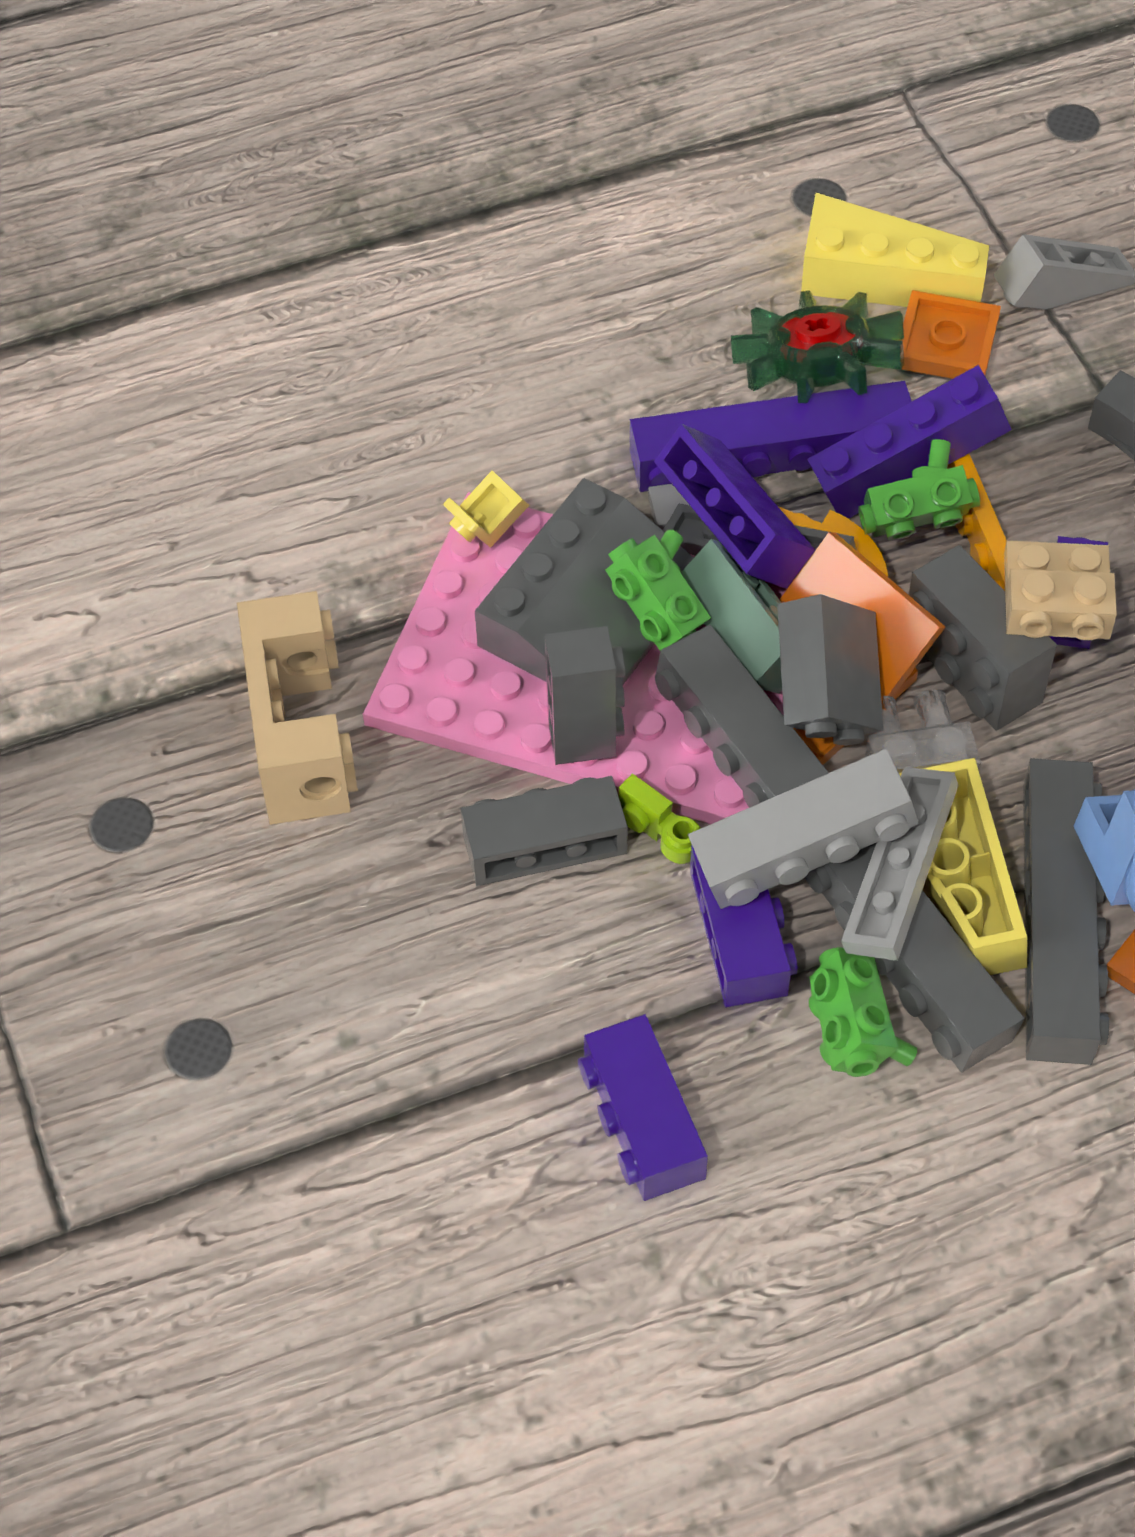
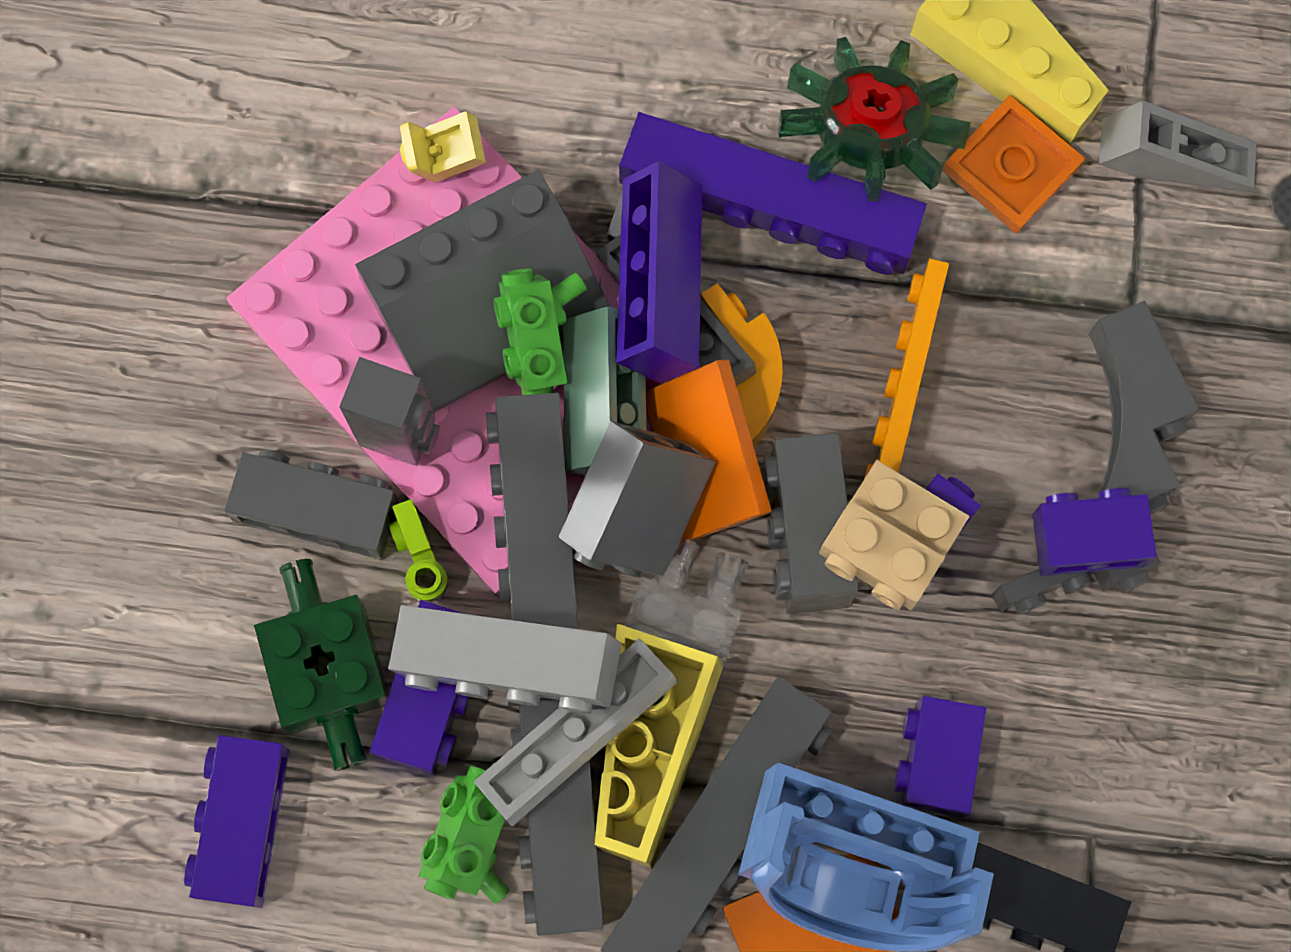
camera: 25 degrees right, 20 degrees up
tan plate [237,591,358,825] -> none
dark purple brick [808,365,1012,519] -> none
bright green brick [858,439,980,540] -> none
none -> dark green brick [254,559,389,771]

